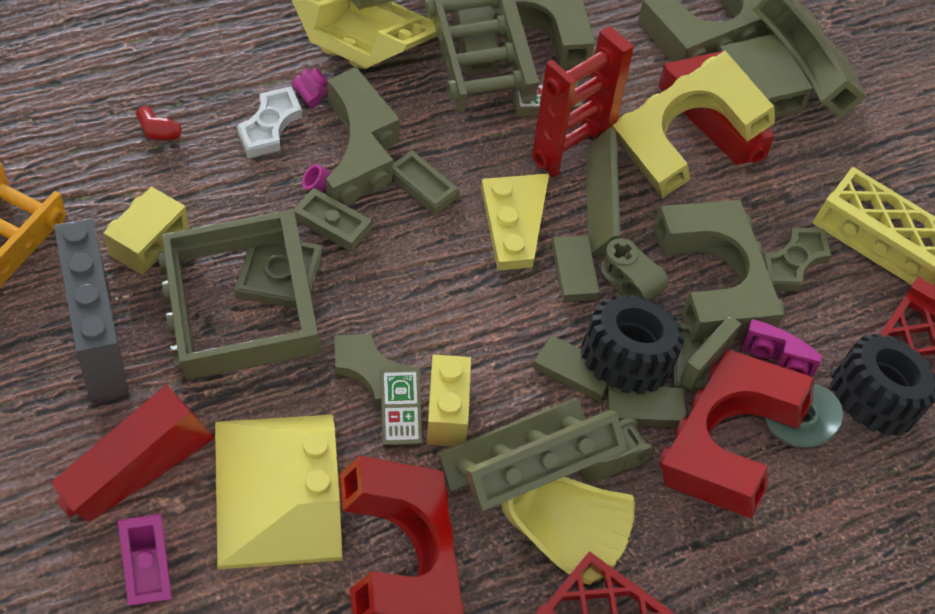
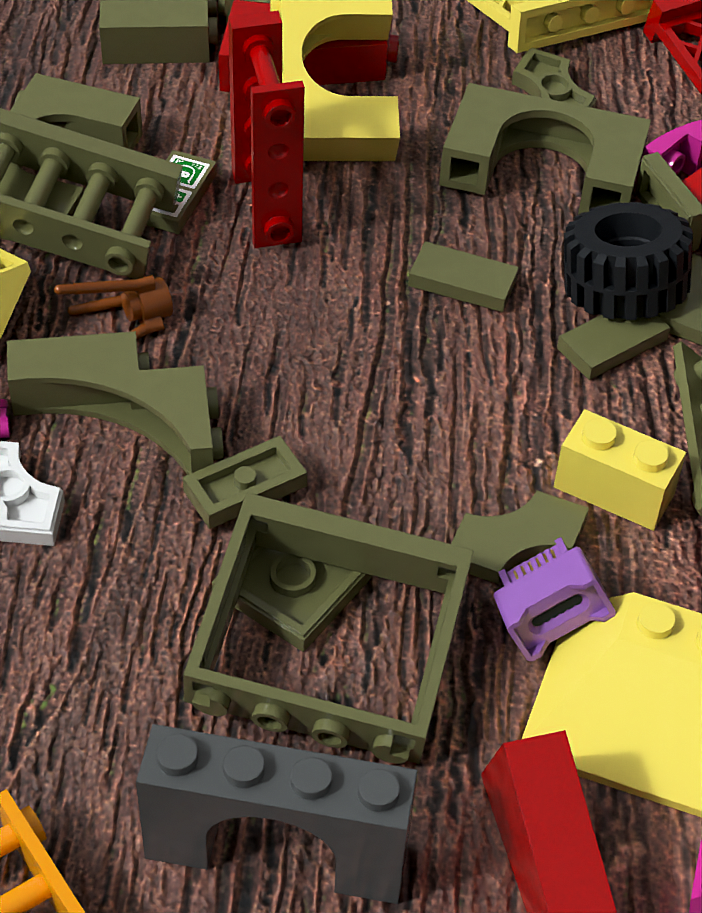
camera: 60 degrees left, 5 degrees down
light yellow brick [103,186,189,275] -> none
dark pink hinge [302,164,331,193] -> none
tile [380,367,422,447] -> none
olive tile [393,150,460,215] -> none
light yellow wing [481,174,549,271] -> none
olive slope [585,128,621,257] -> none
olive piece [599,238,669,301] -> none
none -> dark orange plant [54,275,173,340]
none -> medium lavender piece [493,537,616,661]

